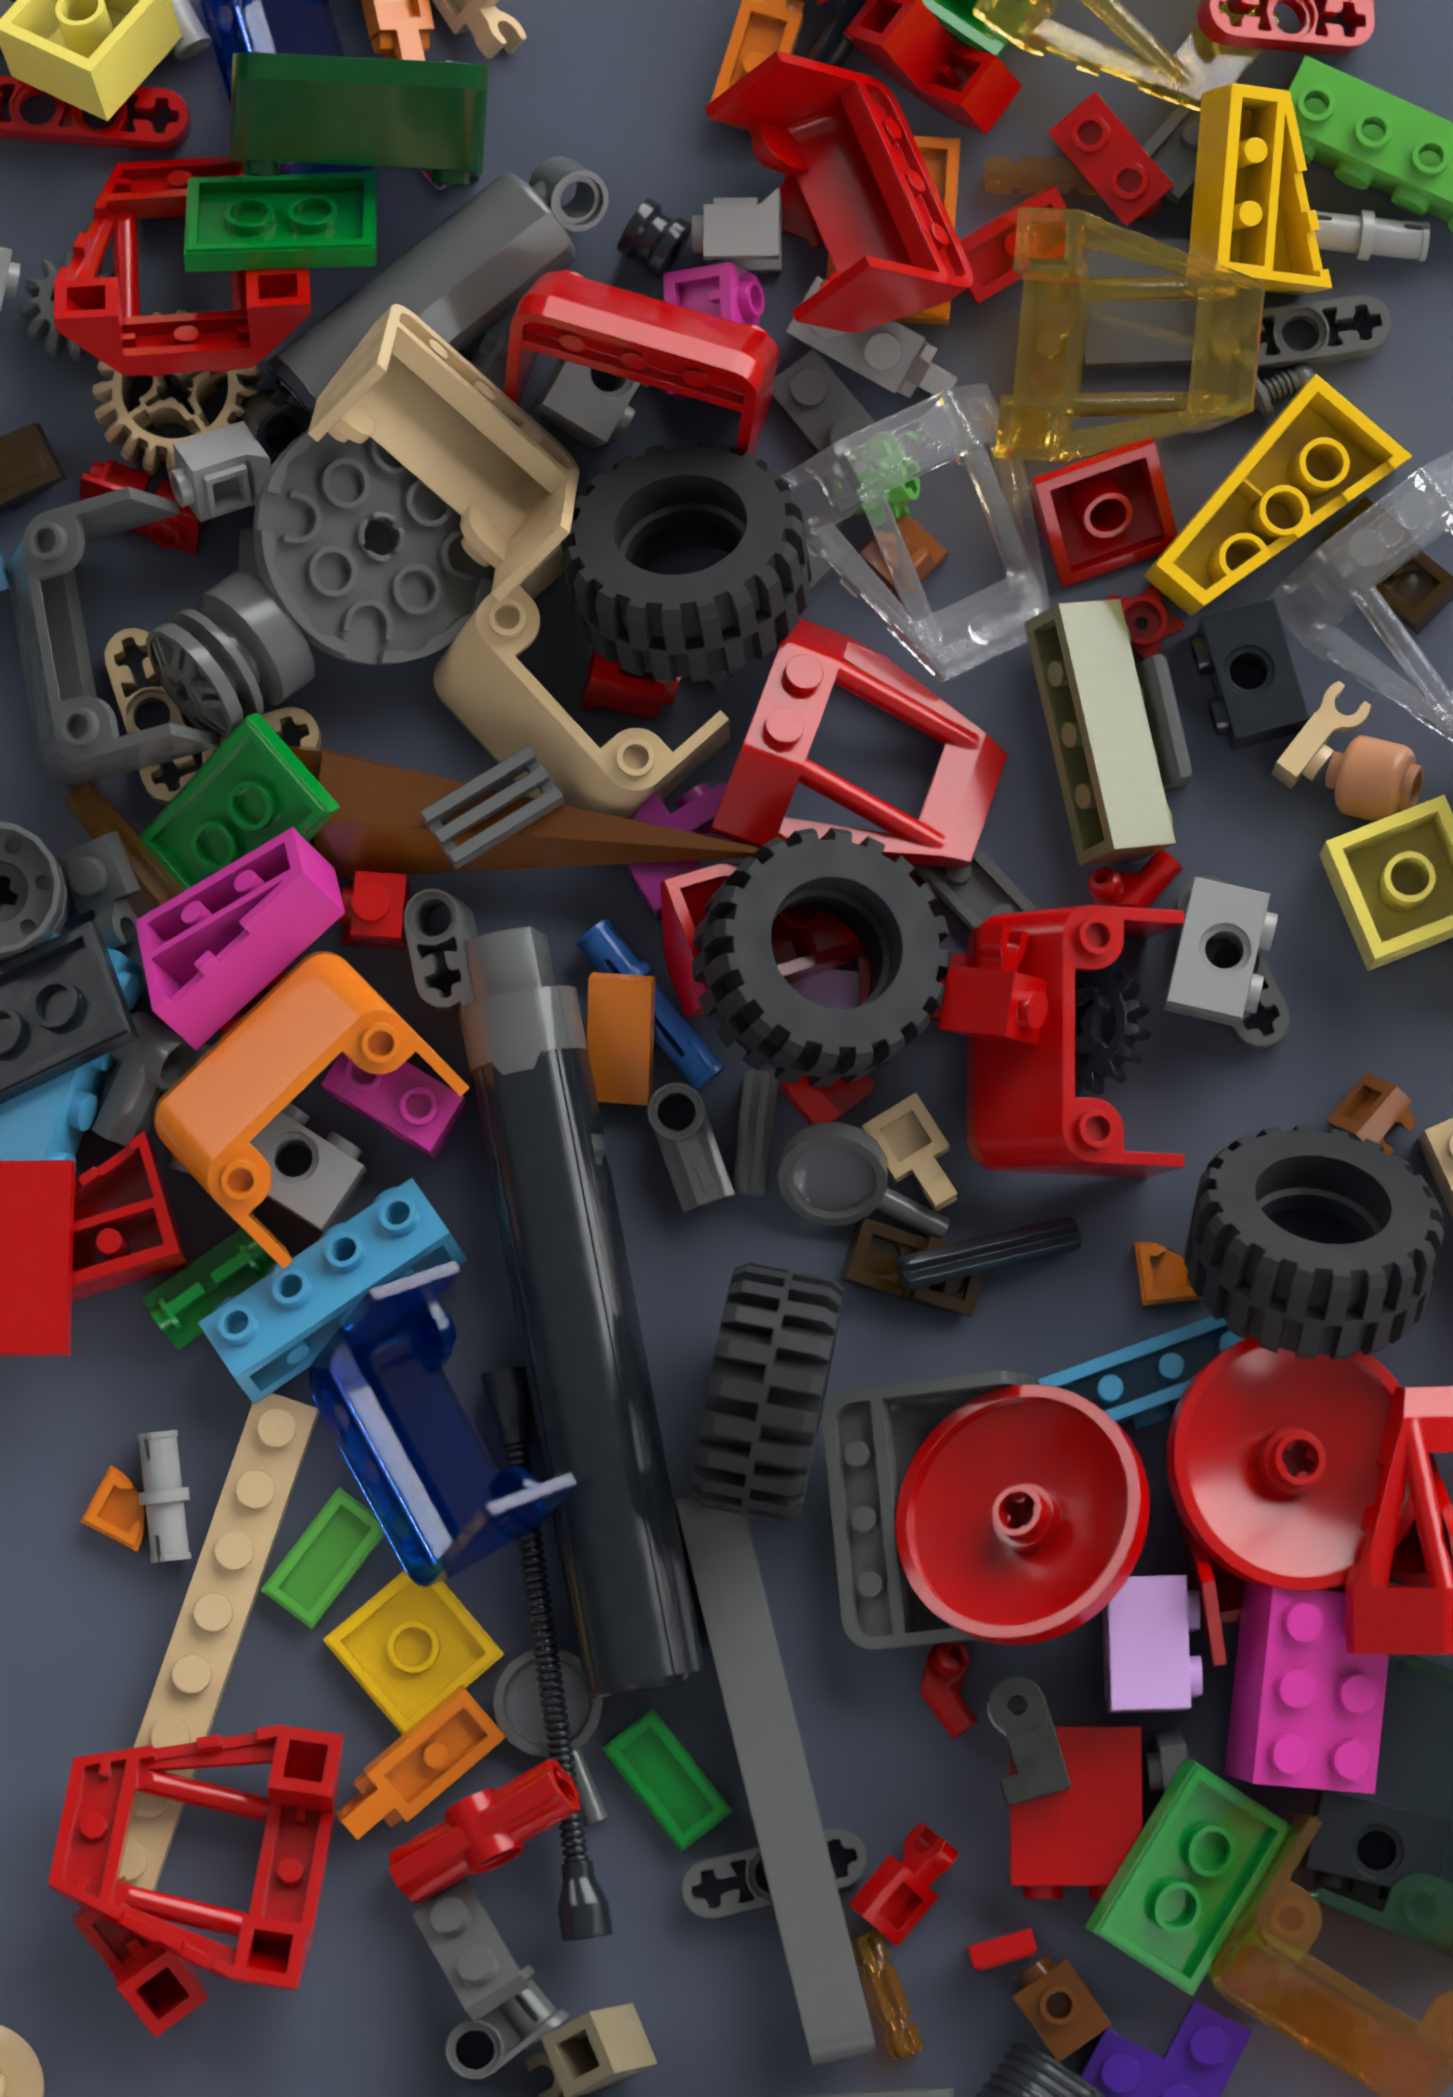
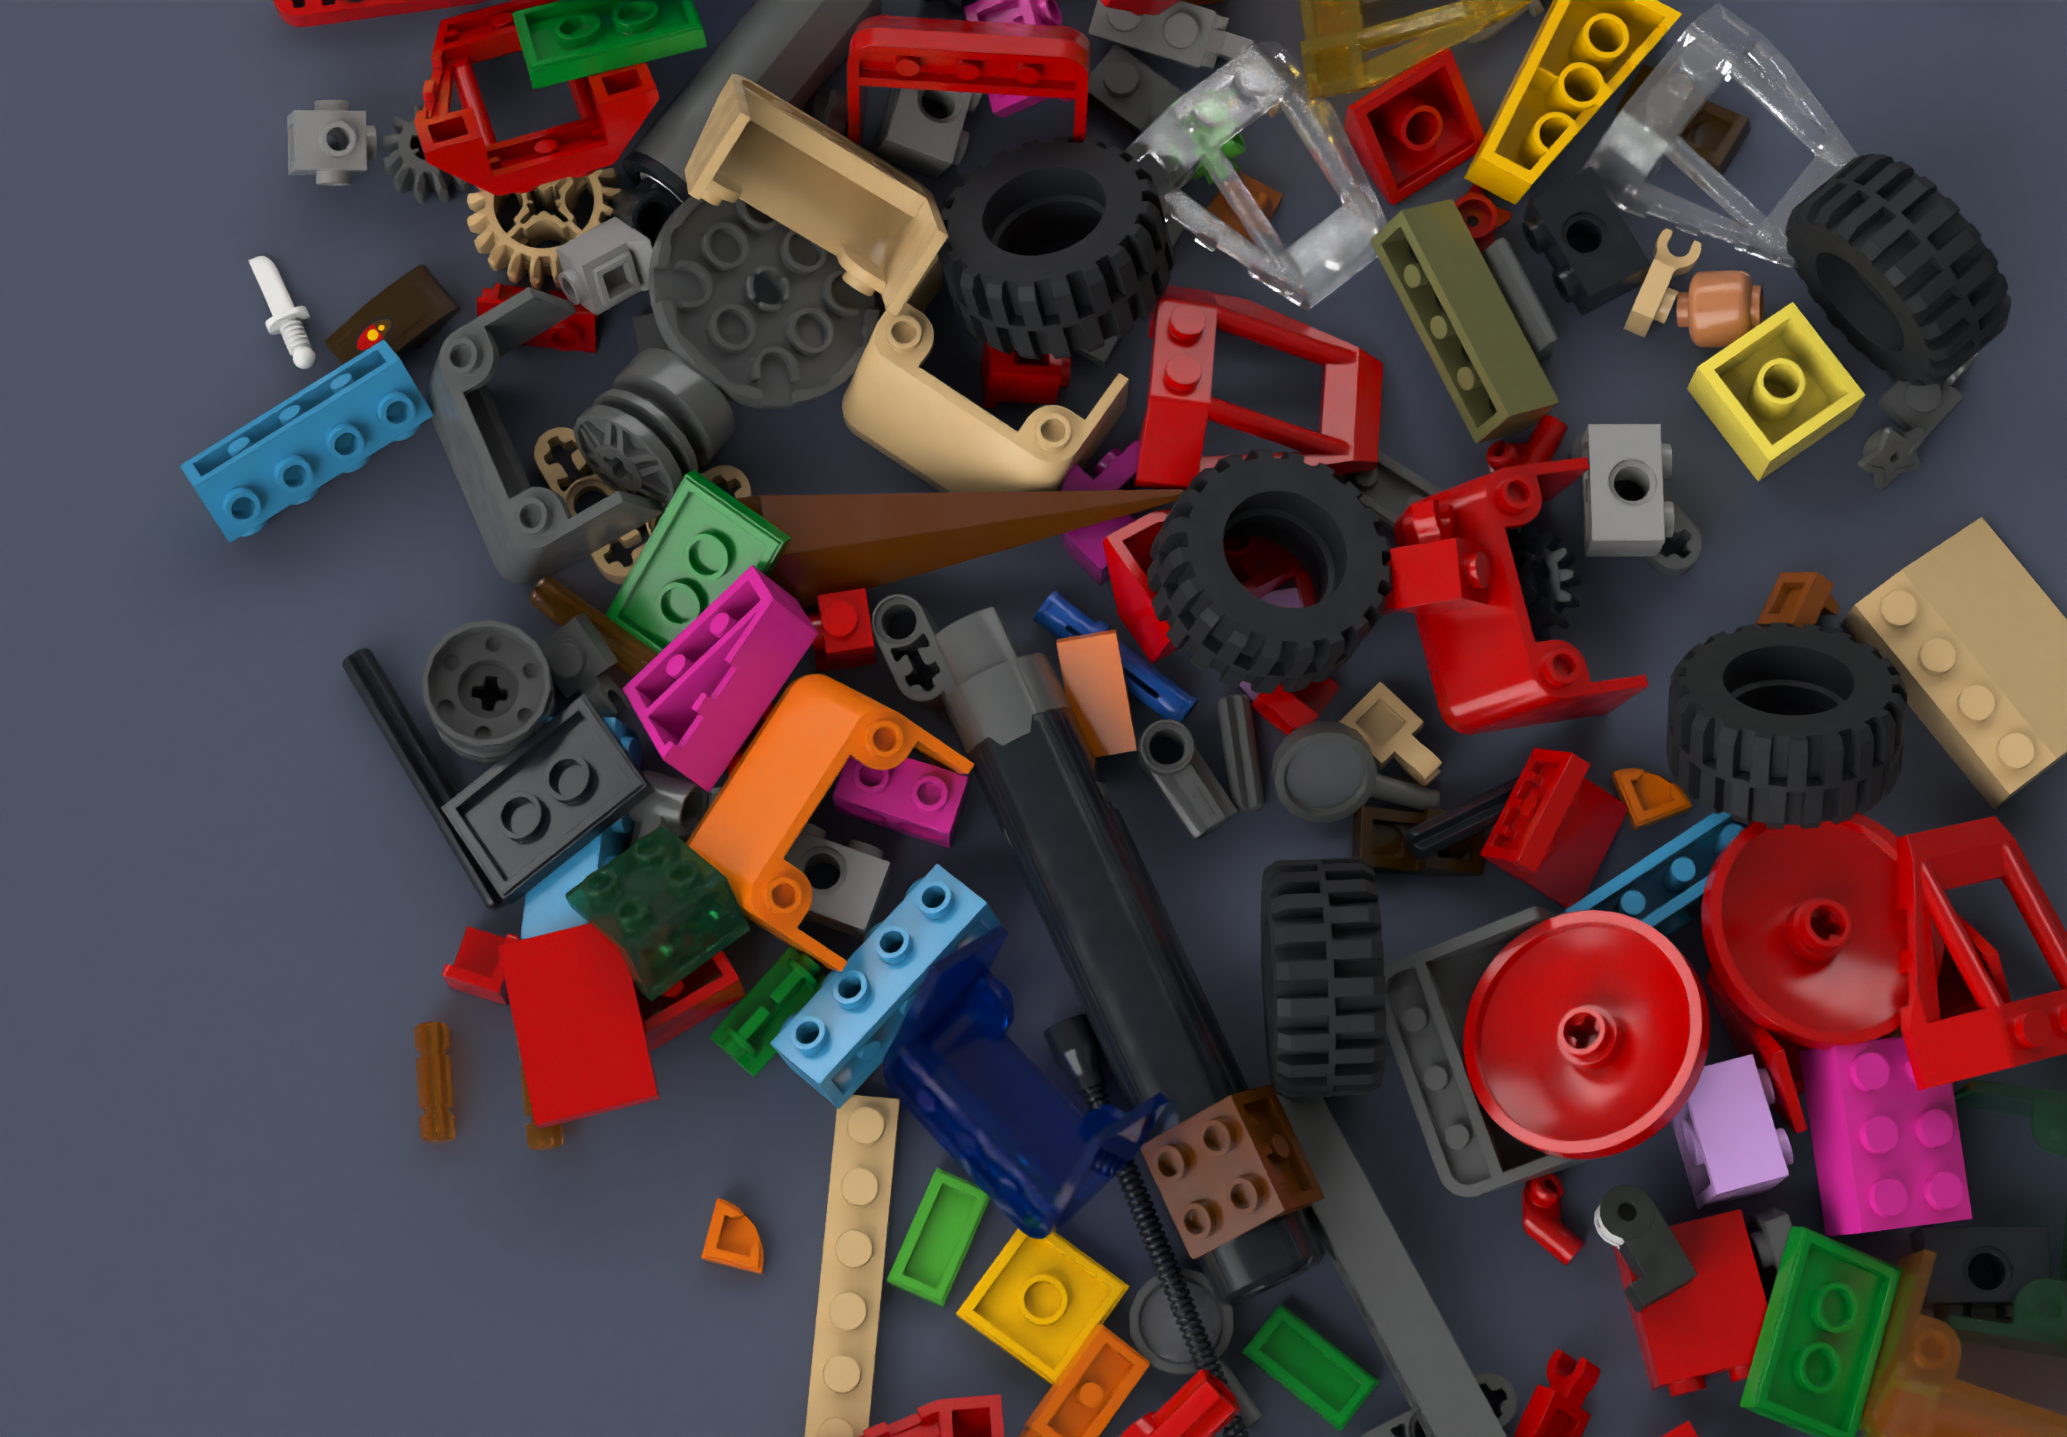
camera: 20 degrees left, 5 degrees down
light grey pin [136,1430,192,1563] -> none
dark grey tile [420,746,564,870] -> none
none -> clear green bracket [565,826,750,1002]
none -> reddish brown bracket [1141,1084,1325,1259]
none -> red bracket [1480,748,1628,910]

